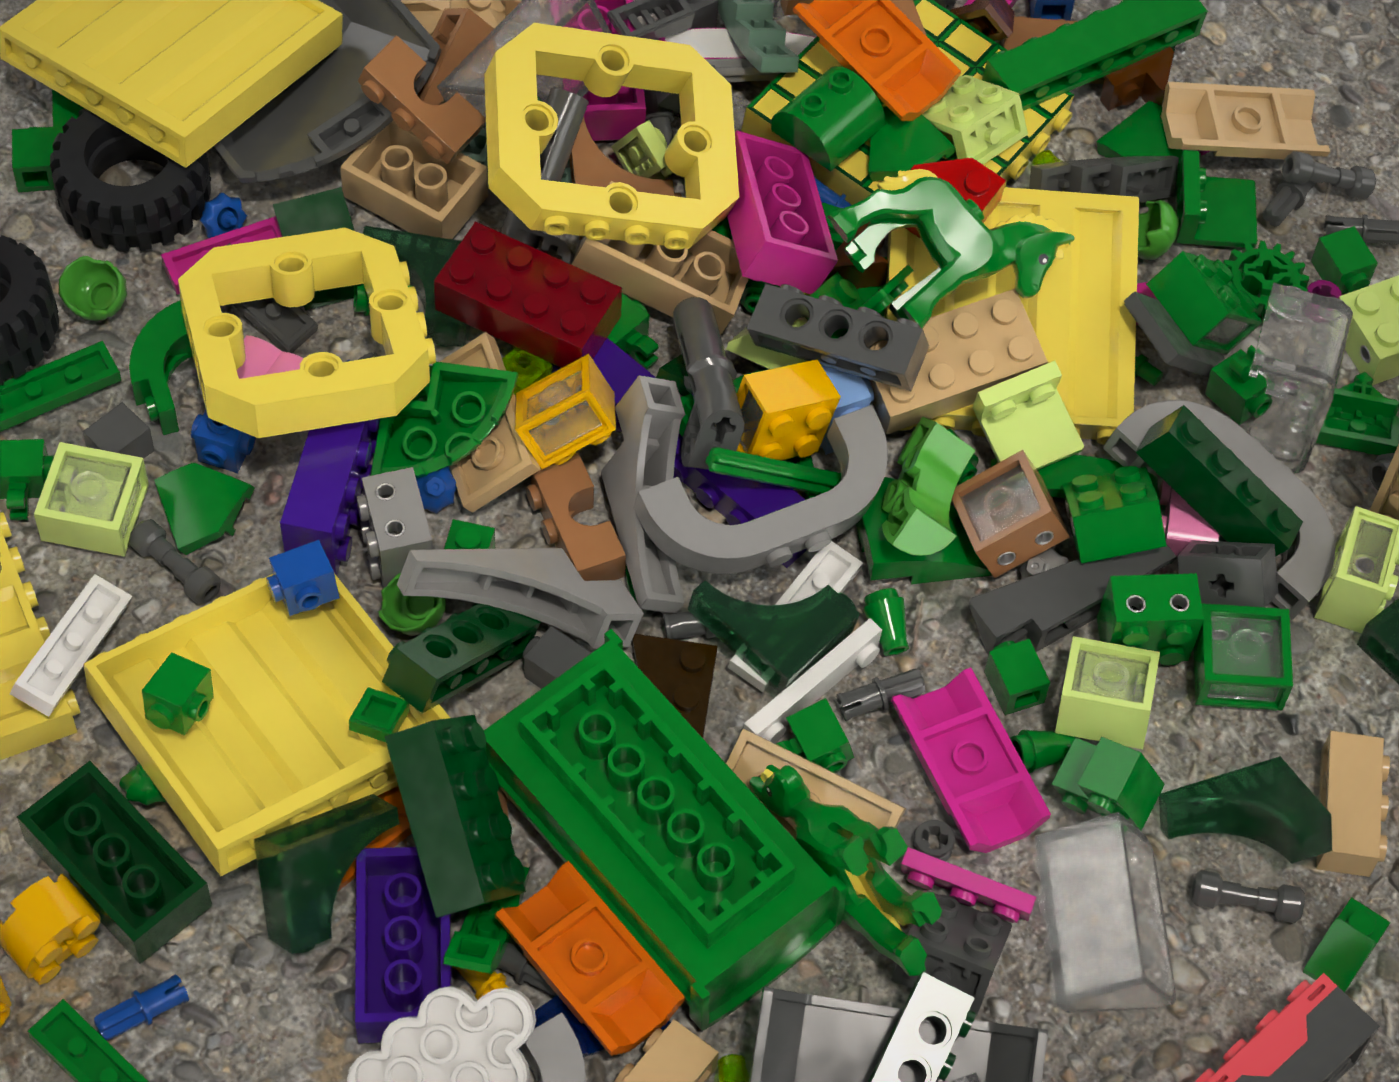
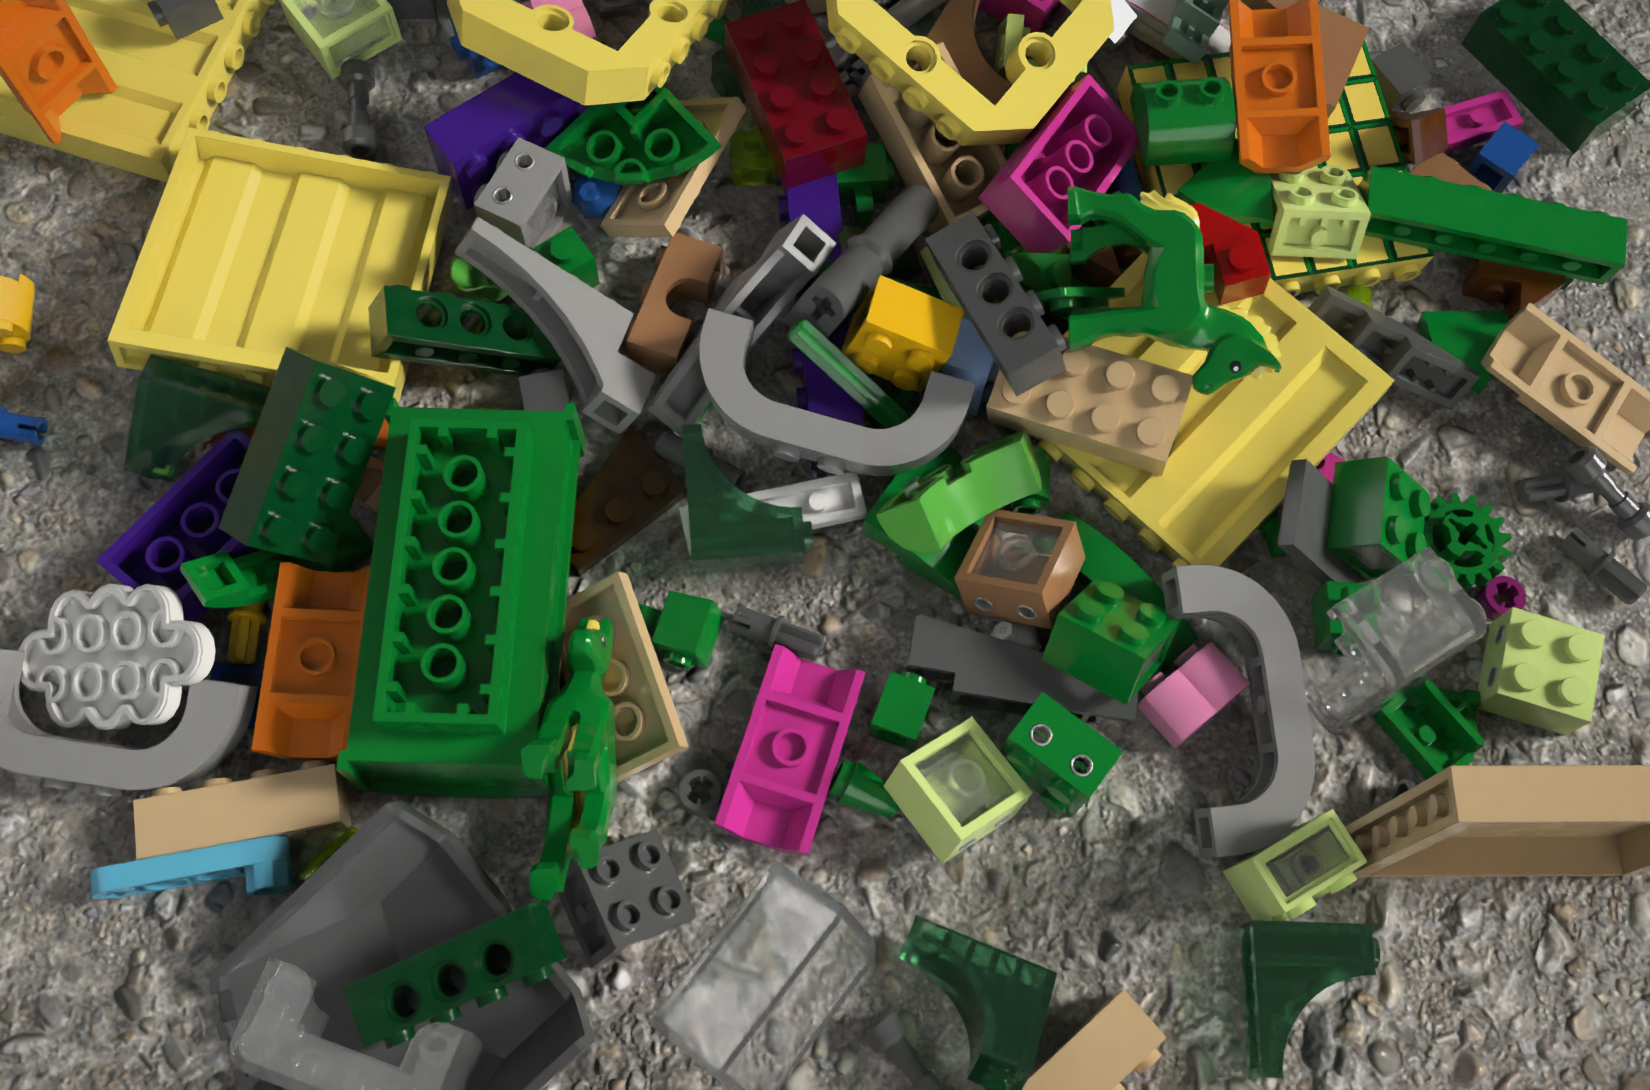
camera: 40 degrees right, 10 degrees up
white plate [10,574,132,717] -> none
dark green brick [17,761,212,964] -> none
green brick [142,652,214,735] -> none
green slope [154,462,255,555] -> none
blue brick [266,540,340,616] -> none
green tile [349,687,410,742] -> none
yellow piece [515,353,616,469] -> none
white plate [743,618,882,743] -> none
green cone [862,588,909,656] -> none
dark pink plate [901,847,1037,923] -> none
yellowish green bracket [972,361,1084,481] -> none
green brick [1052,737,1165,831] -> none
dark green brick [1136,405,1303,557] -> none
bright green hair [1138,200,1179,260] -> none
green bracket [1175,150,1258,248] -> none
dark grey brick [1177,540,1278,607] -> none
piece [1194,603,1293,711] -> none
green brick [1311,226,1378,295] -> none

